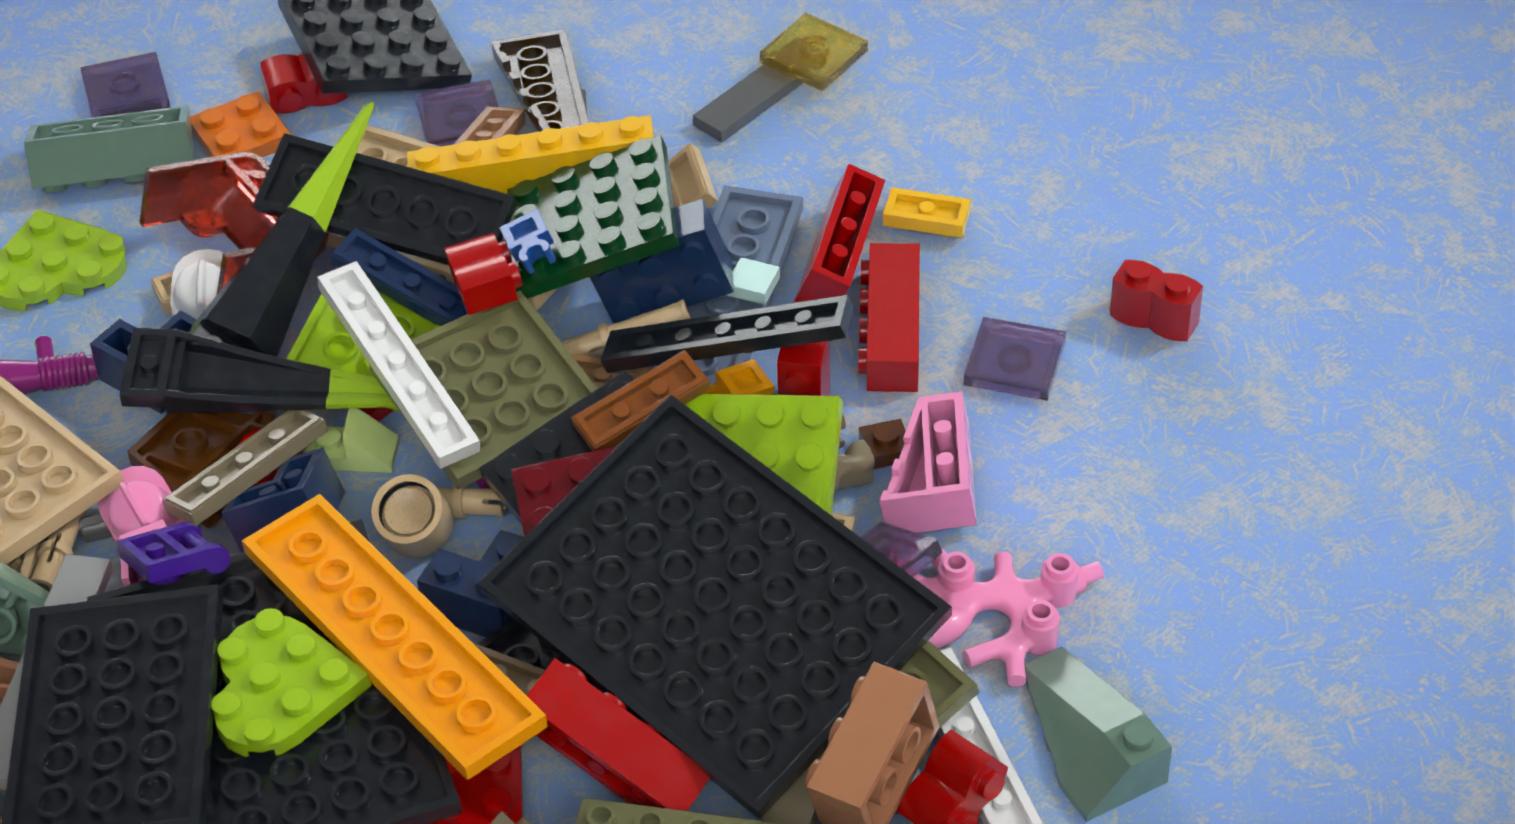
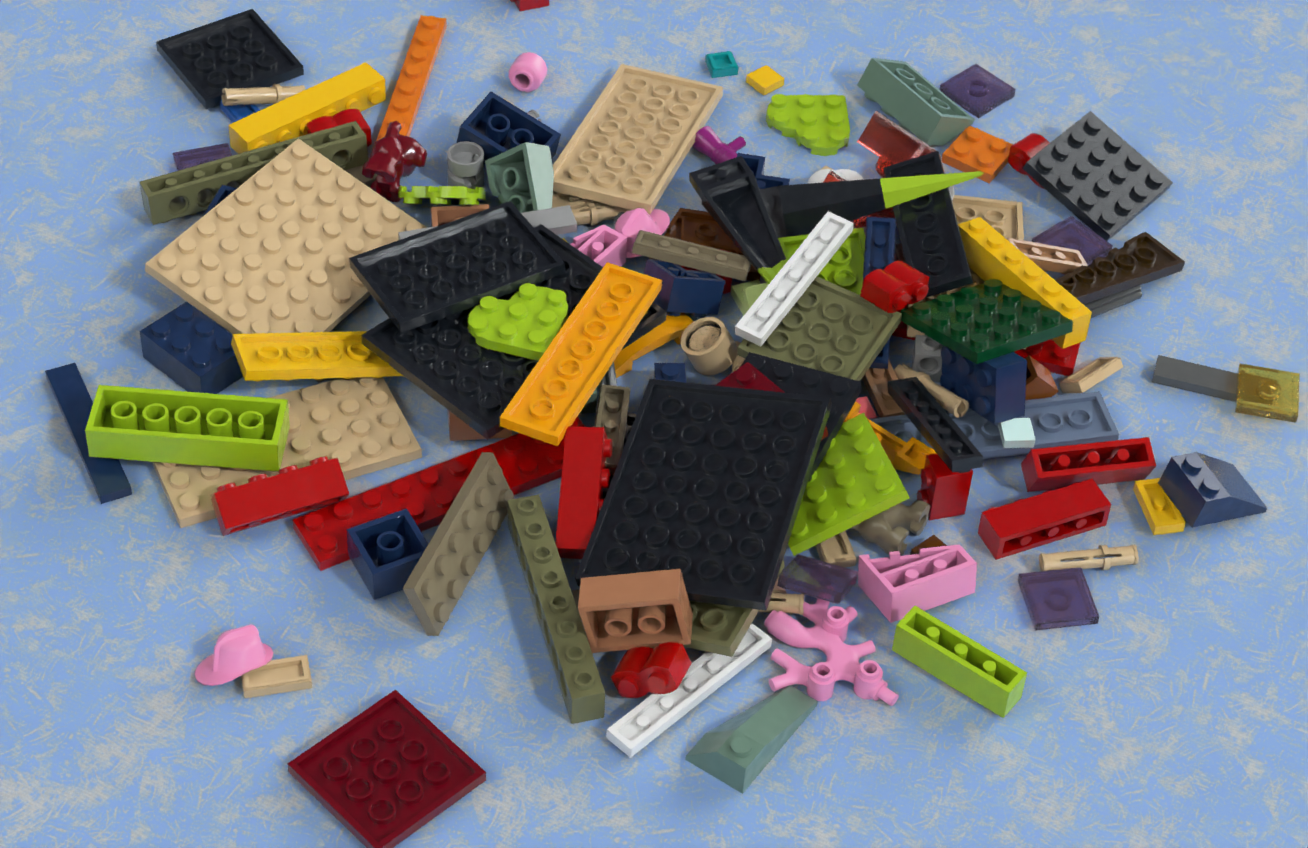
camera: 60 degrees right, 0 degrees up
dark purple plate [117,522,230,585] -> none
plate [499,208,556,274] -> none
dark orange tile [571,350,711,451] -> none
red brick [1110,260,1203,341] -> none
none -> lime brick [892,606,1027,718]
none -> light grey brick [911,335,942,382]
none -> tan pin [1039,544,1139,574]
none -> dark blue slope [1158,452,1267,528]

